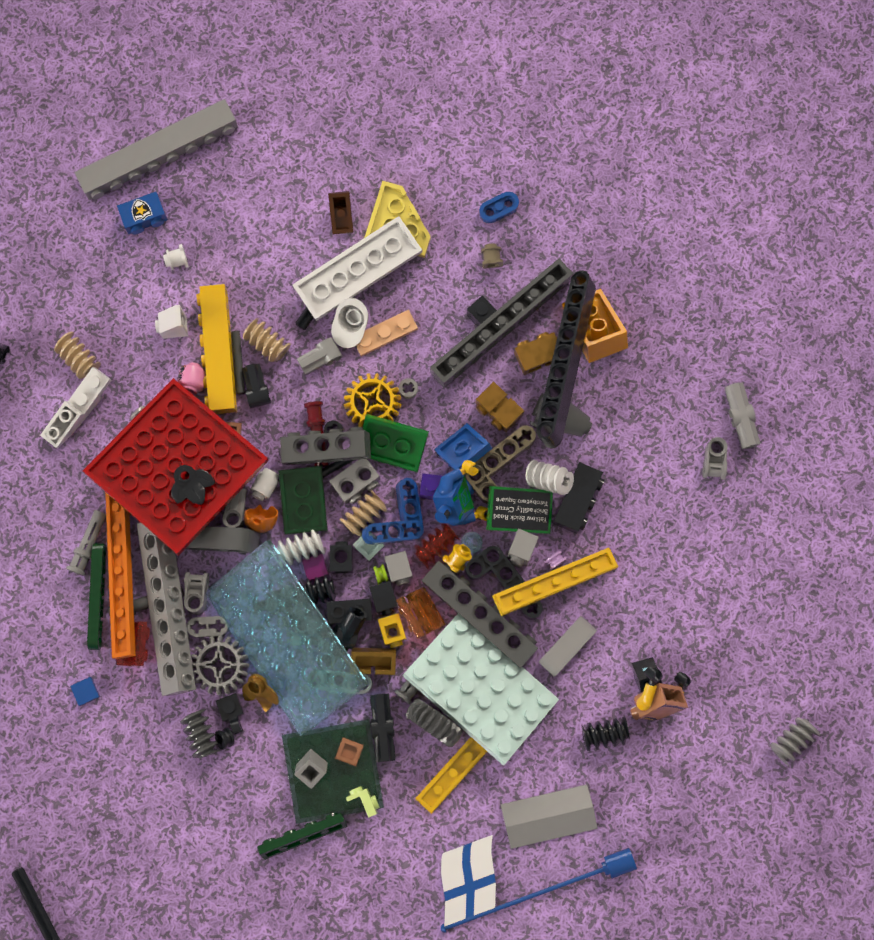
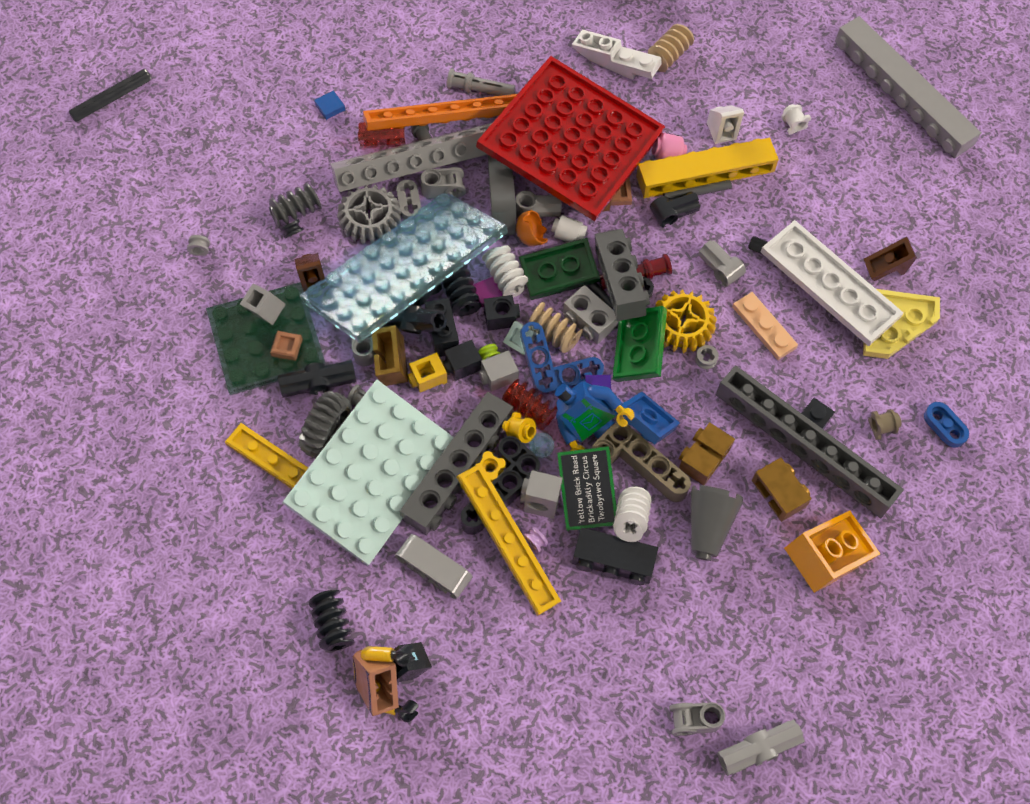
camera: 75 degrees right, 15 degrees down
dark green beam [87,544,107,650] -> none
blue brick [117,191,168,235] -> none
black plate [171,465,215,505] -> none
black plate [216,693,244,734] -> none
pearl gold plate [242,674,279,712] -> none
tan piece [243,318,291,362] -> none
dark green plate [257,813,348,860] -> none
white piece [331,298,369,348] -> none
yellowish green bracket [346,786,380,818] -> none
clear orange plate [396,587,446,639] -> none
flag [441,835,637,933] -> none
light grey slope [500,784,598,849] -> none
black beam [536,270,596,449] -> none
none -> light grey bush [187,235,210,256]
none -> reddish brown slope [295,253,328,294]
none -> yellow brick [475,451,506,482]

